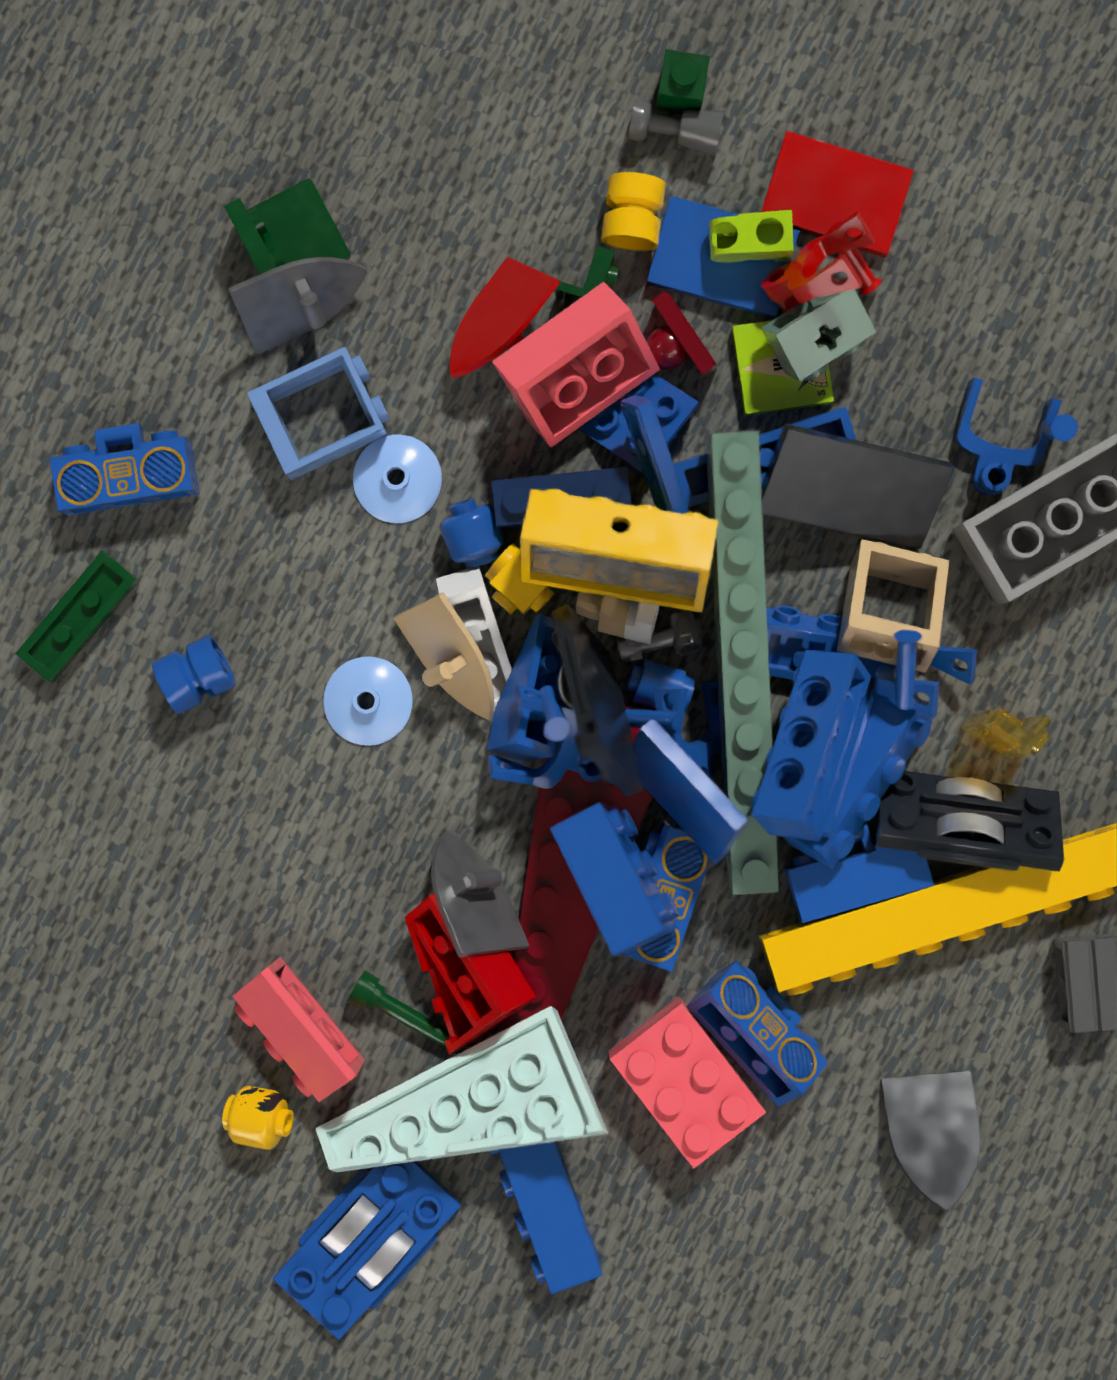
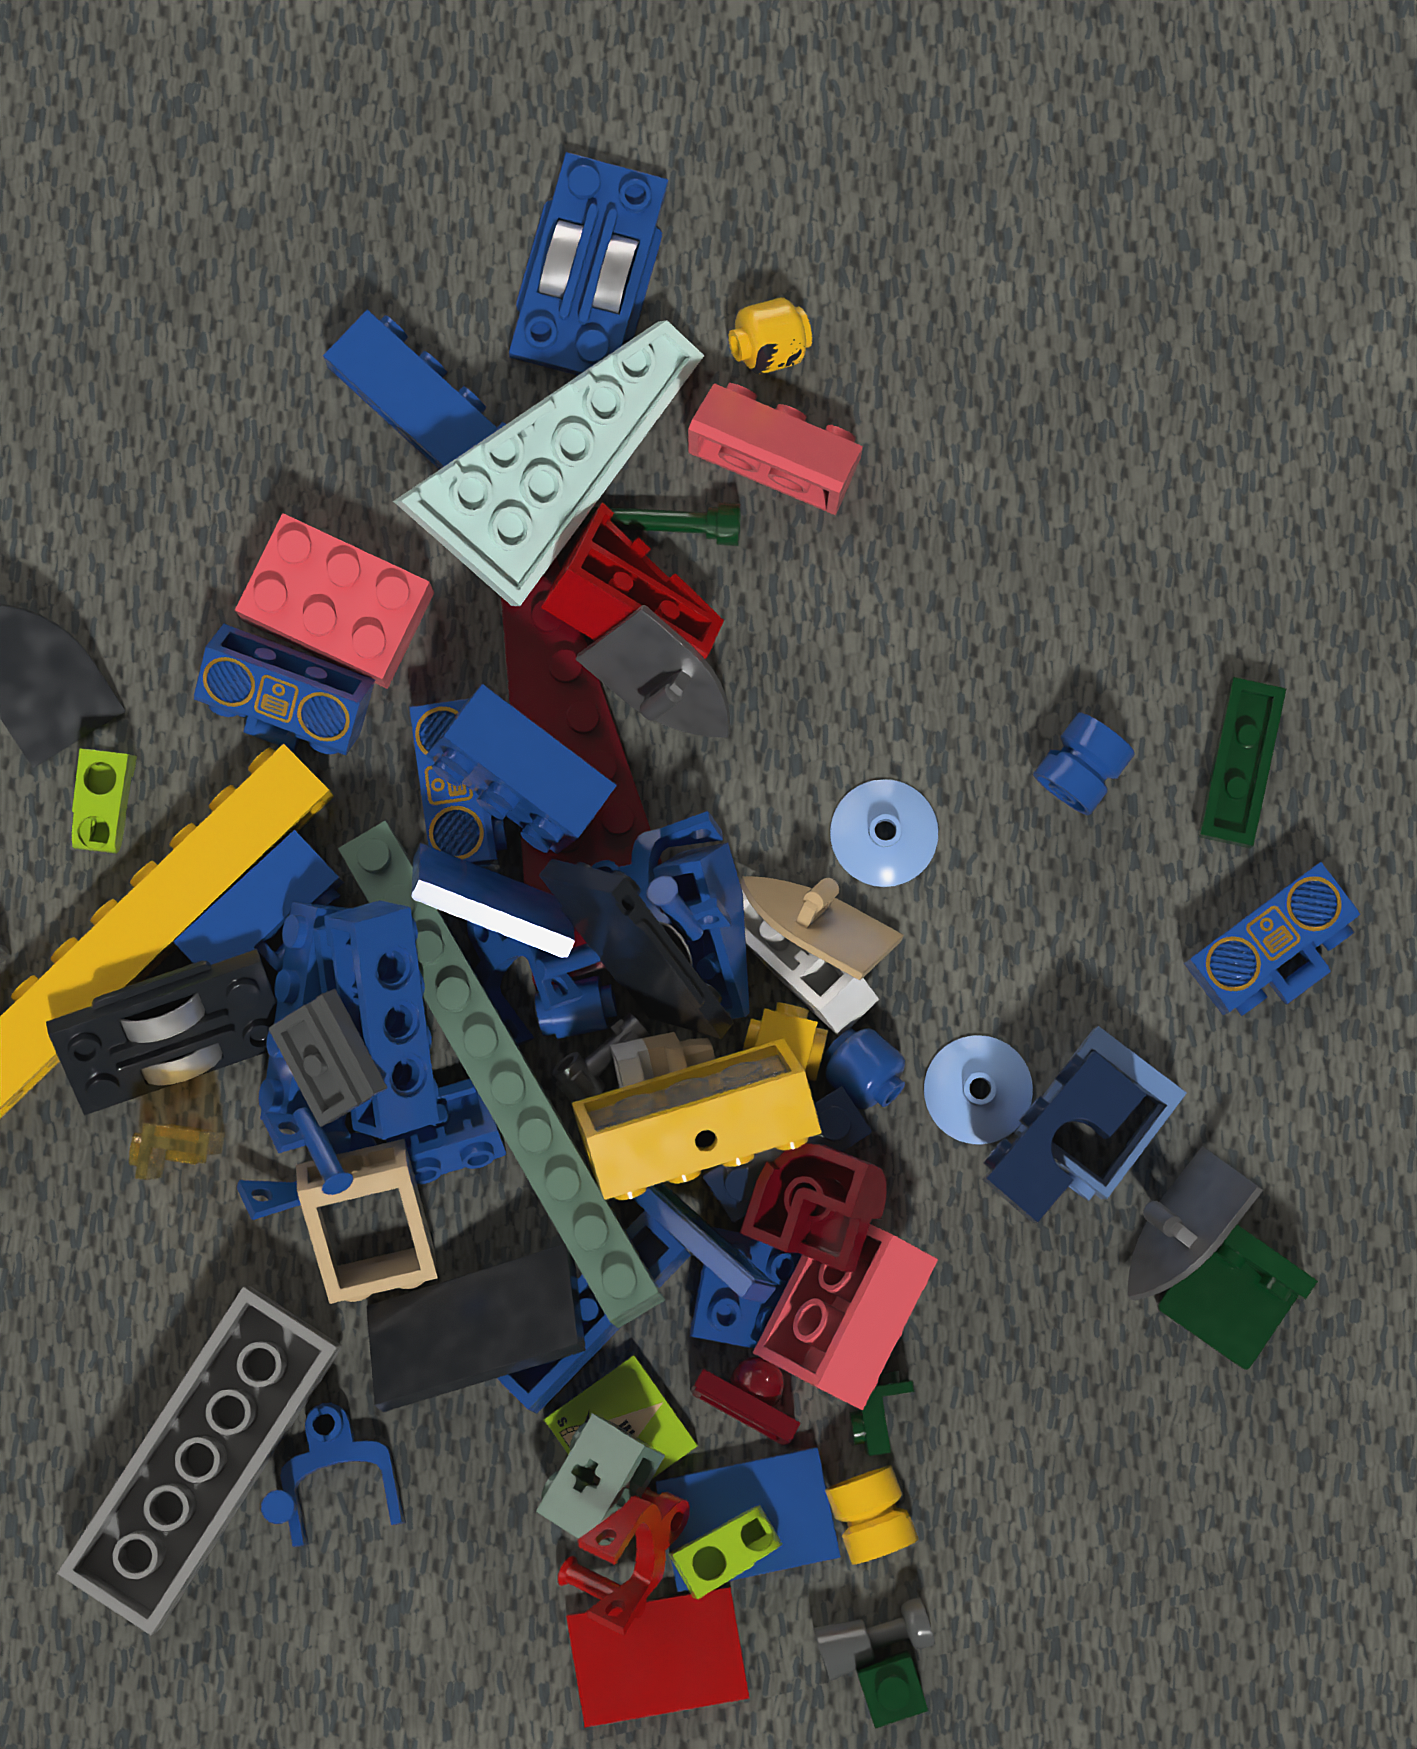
camera: 155 degrees right, 5 degrees down
red shield [449,257,560,378] -> none
none -> lime leg [72,748,137,854]
none -> dark grey plate [268,989,388,1127]
none -> dark red brick [740,1143,886,1272]
none -> dark blue arch [982,1051,1146,1223]

